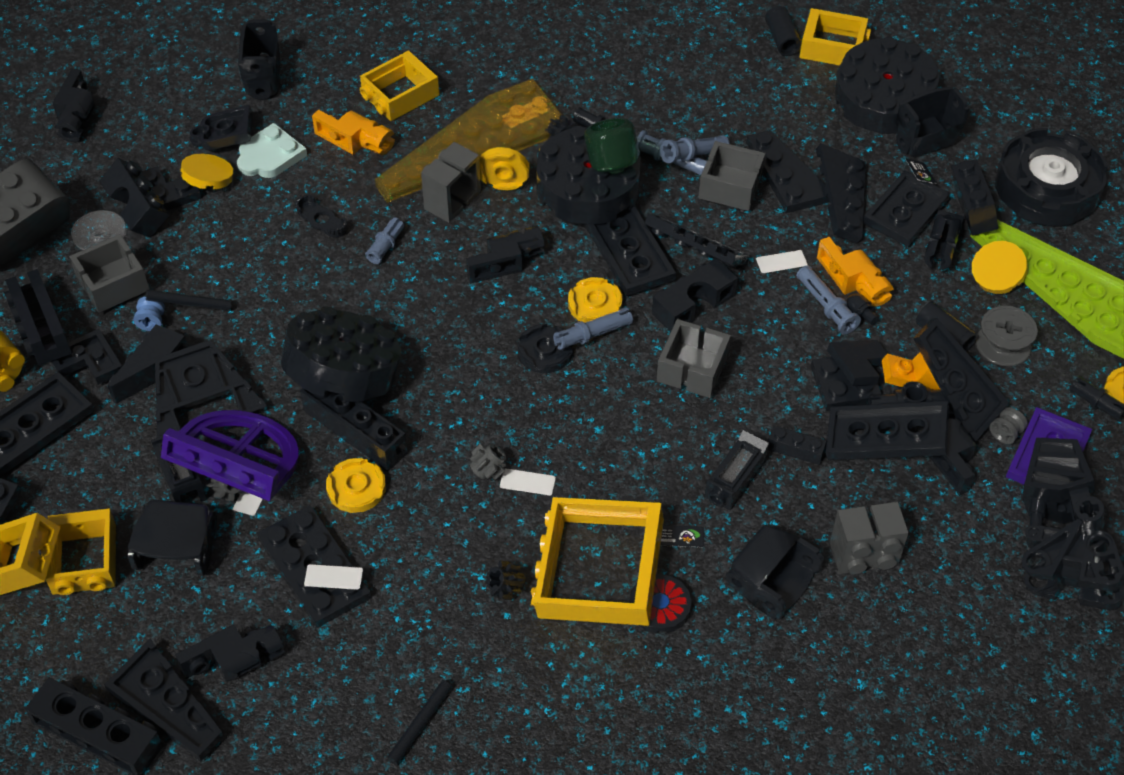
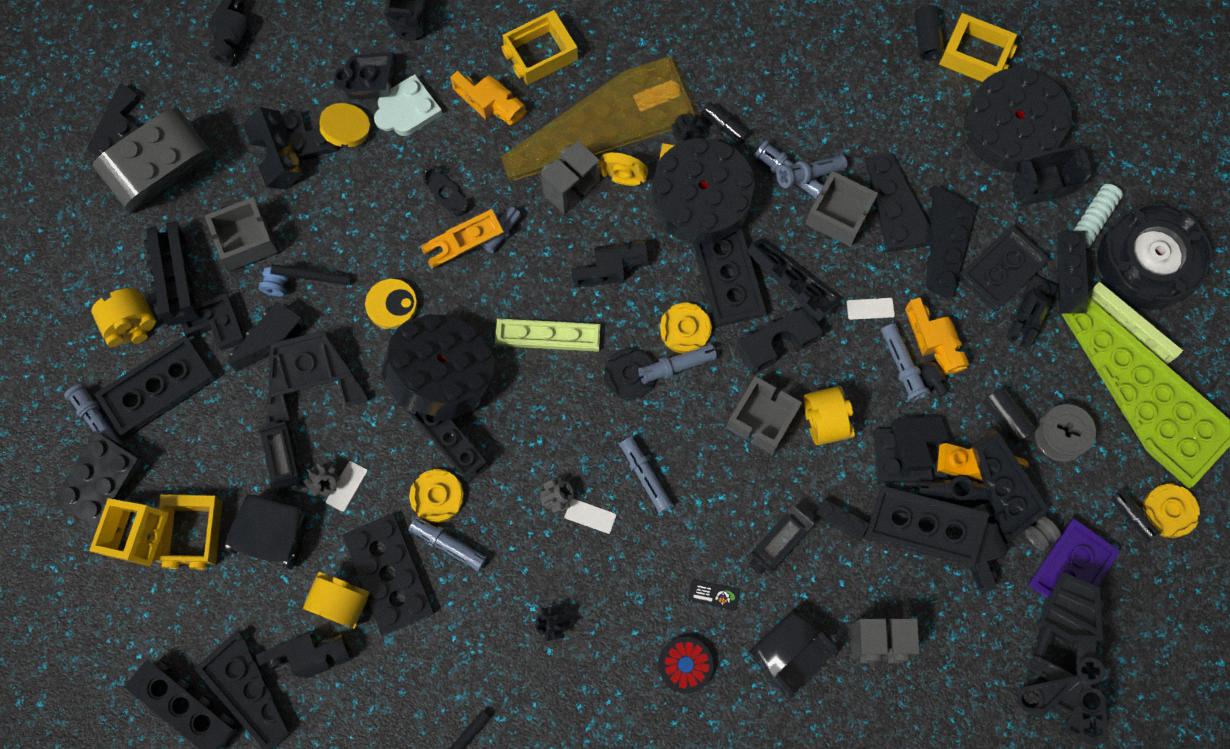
camera: 10 degrees right, 20 degrees up
clear dish [71,210,126,250] -> none
dark purple window [161,410,299,501] -> none
white sticker [304,564,363,590] -> none
yellow window [531,497,664,626] -> none
clear green head [584,118,640,174] -> none
black sticker [905,159,936,184] -> none
yellow tile [972,241,1028,294] -> none
none -> yellow brick [303,572,370,629]
none -> yellow tile [365,279,417,329]
none -> sand blue pin [408,516,487,572]
none -> light orange plate [421,209,503,268]
none -> yellowish green tile [495,319,600,351]
none -> sand blue pin [619,436,674,514]
none -> yellow brick [803,386,855,445]
none -> light aqua piece [1073,184,1123,248]
none -> yellowish green tile [1088,282,1183,364]

